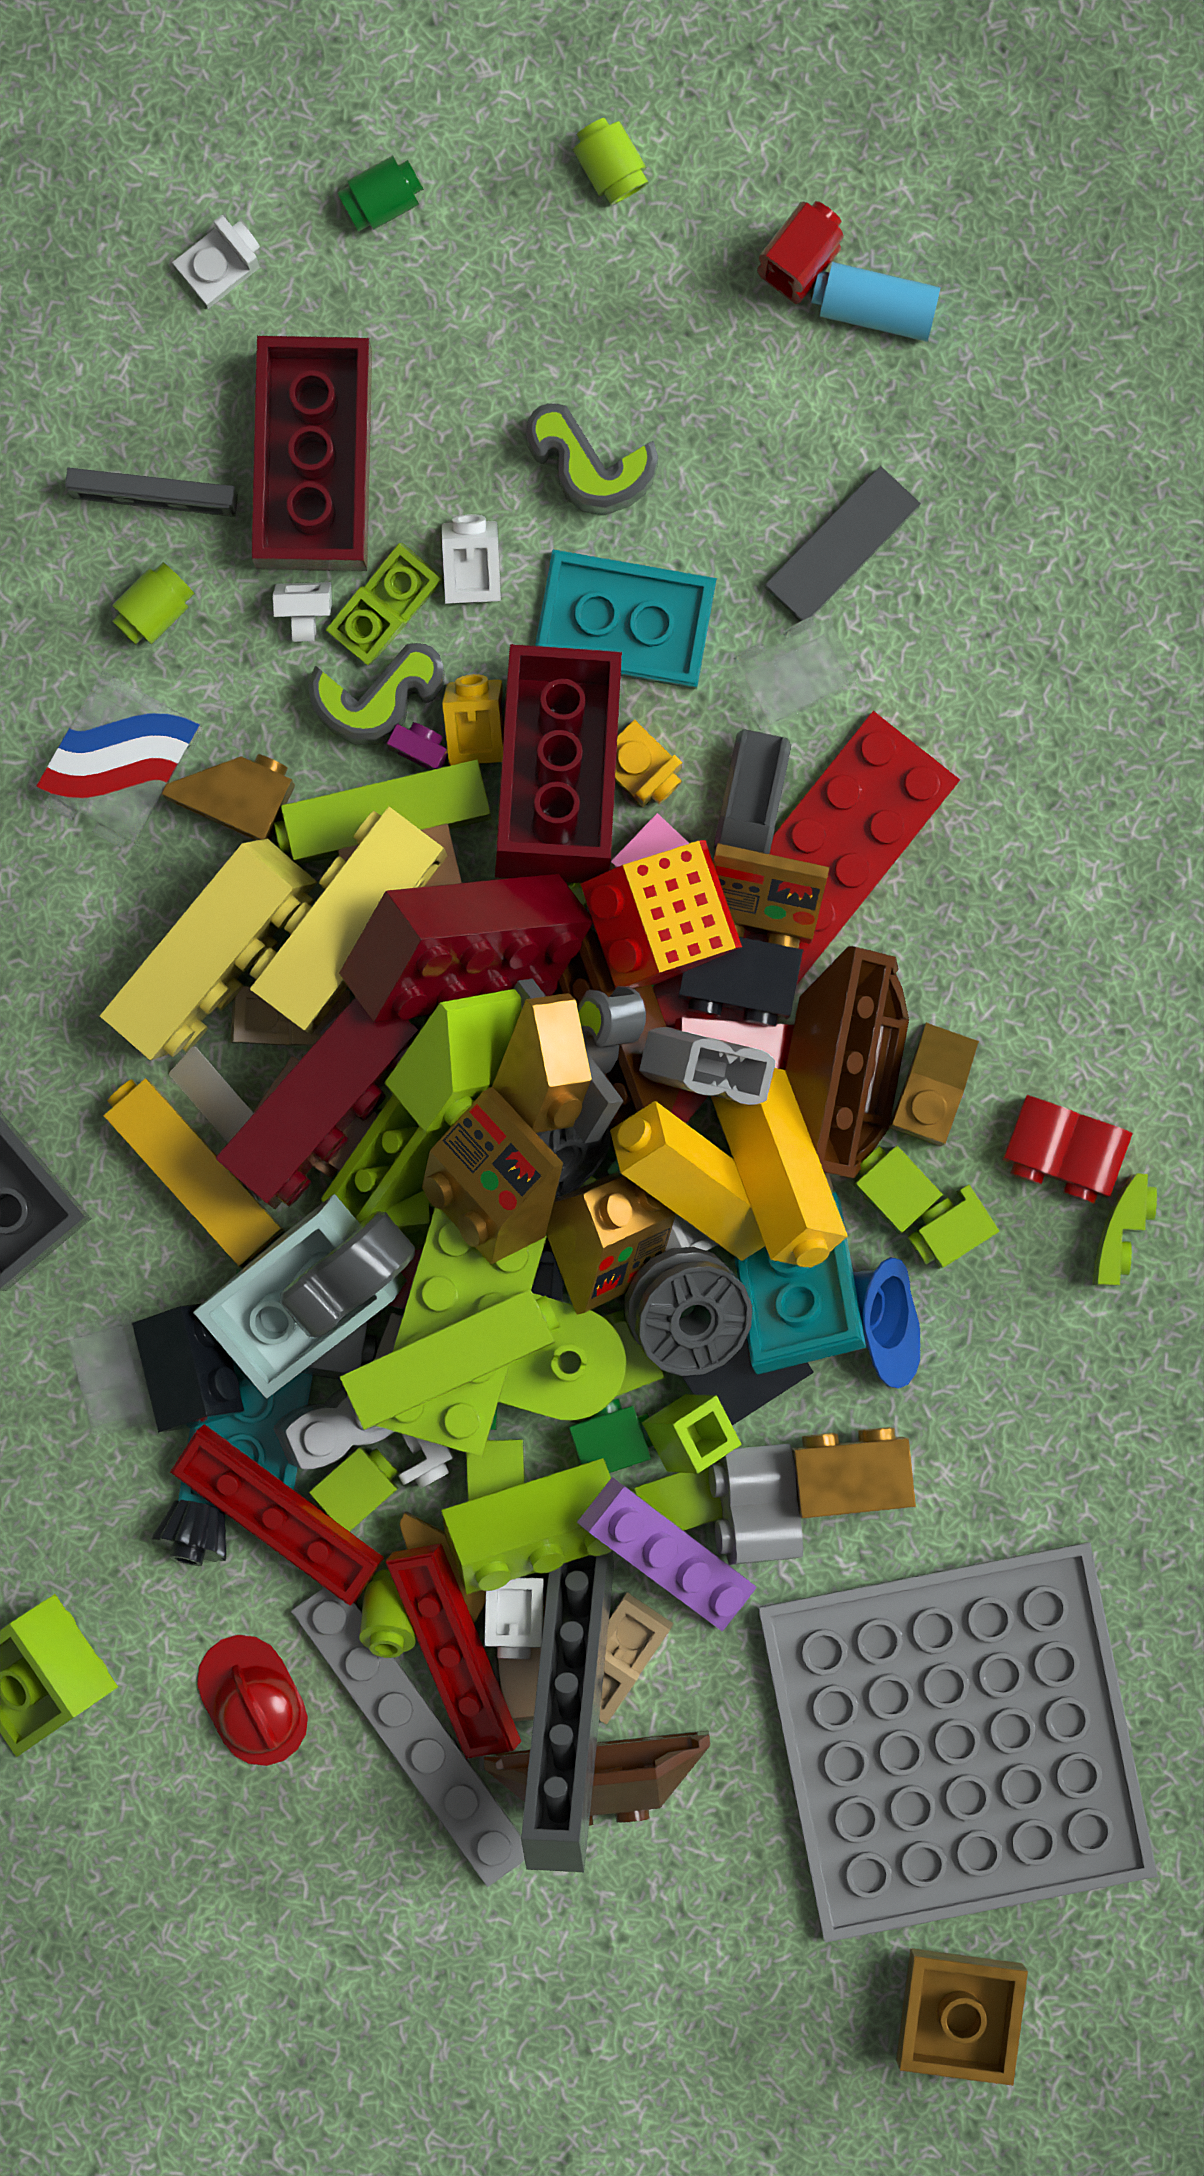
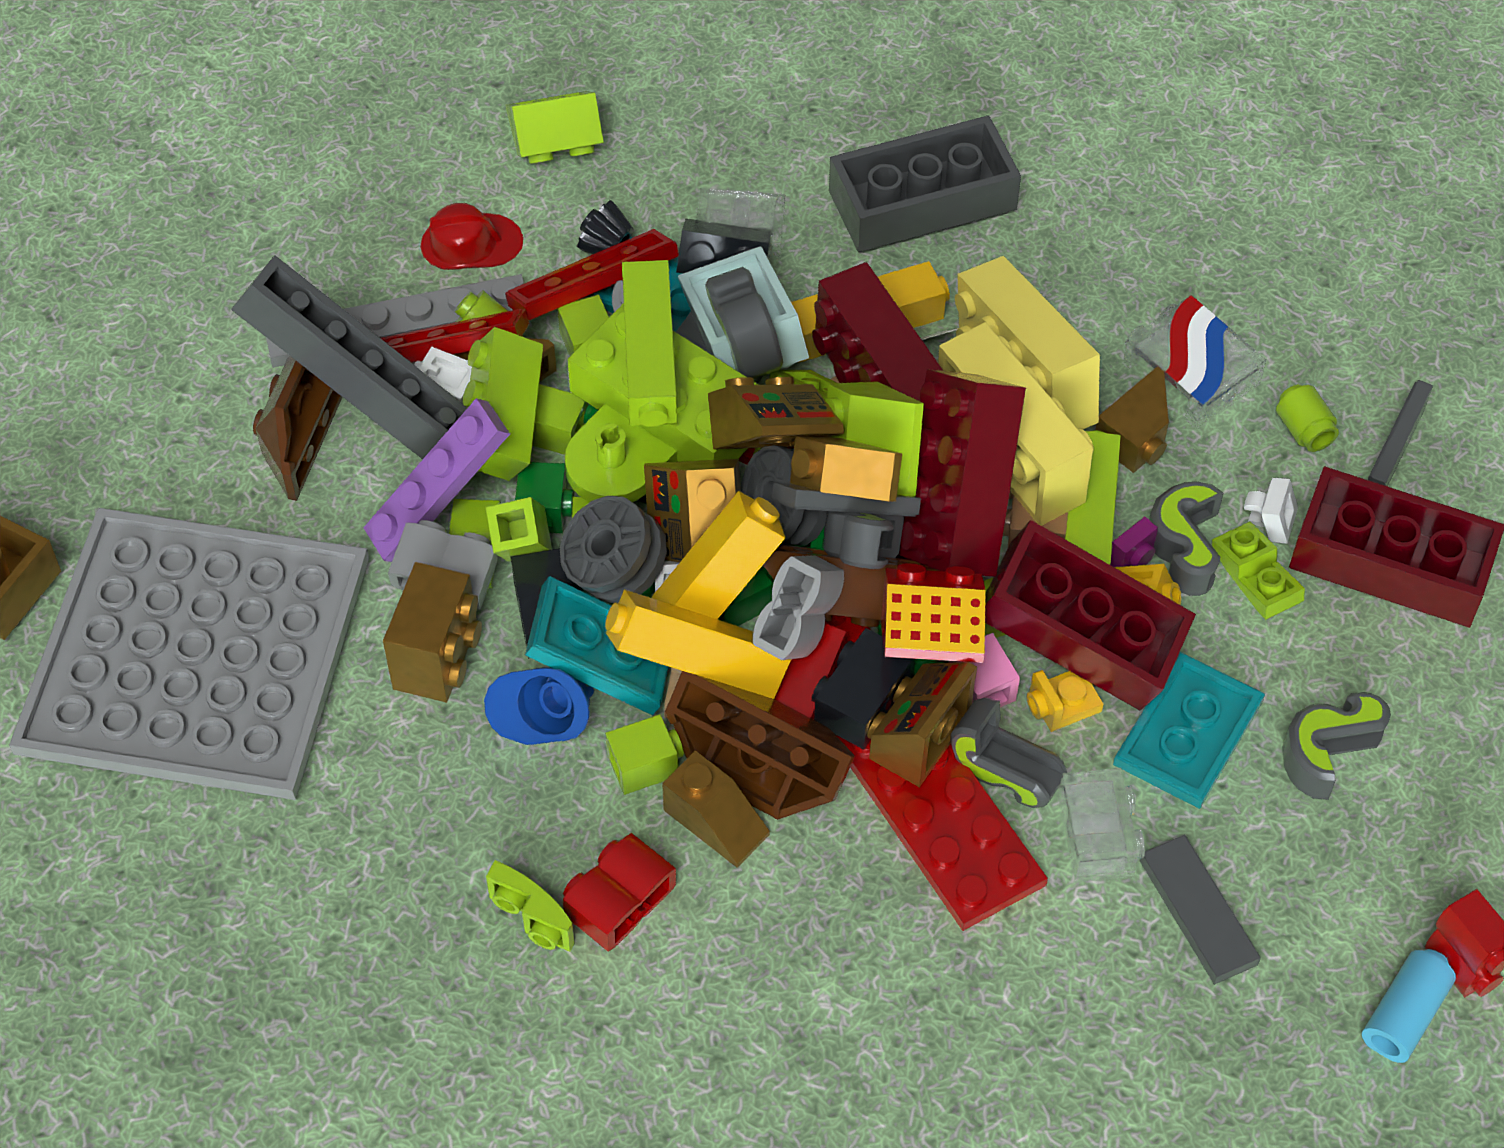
camera: 110 degrees right, 30 degrees down
white bracket [442,514,501,604] -> none
tan slope [599,1592,674,1725] -> none
lime brick [908,1184,1000,1269] -> none

